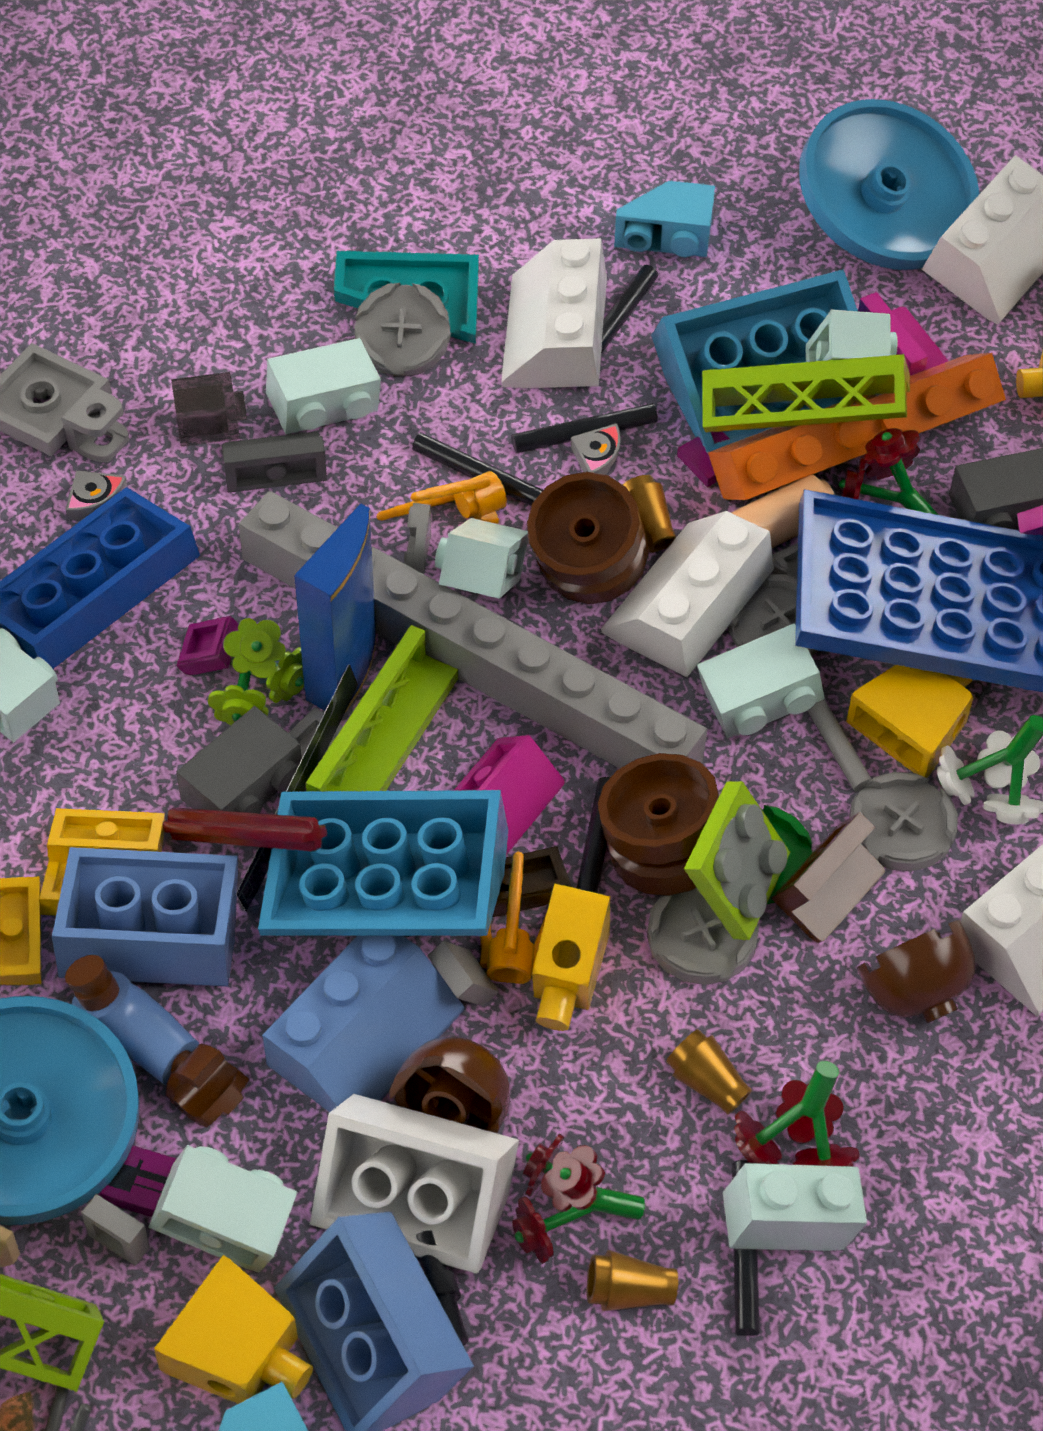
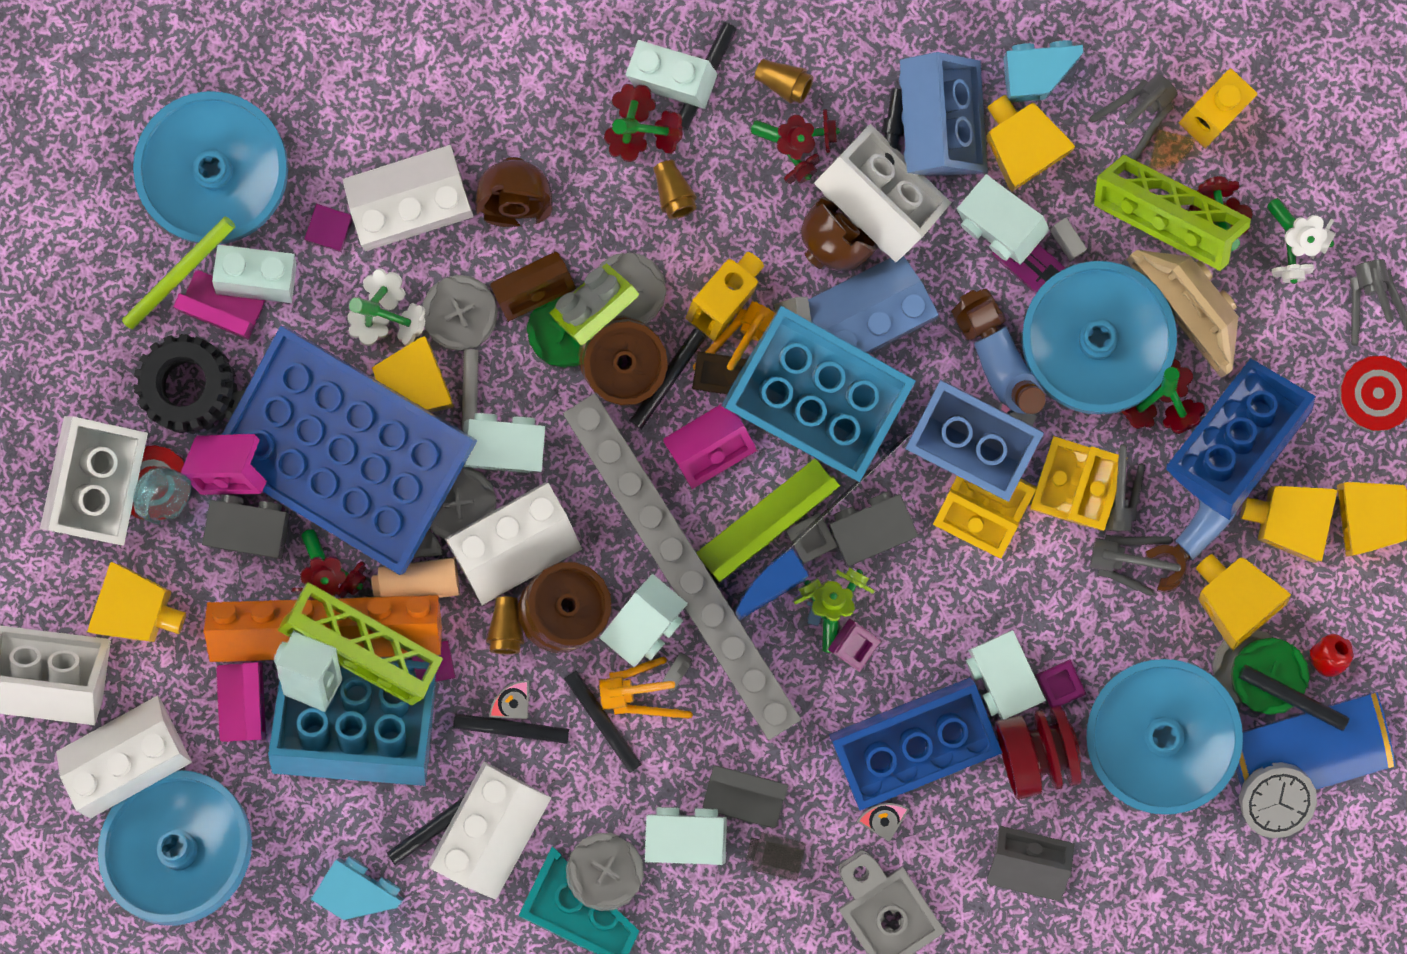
camera: 155 degrees left, 30 degrees up
dark red axle [163,808,327,851] -> none

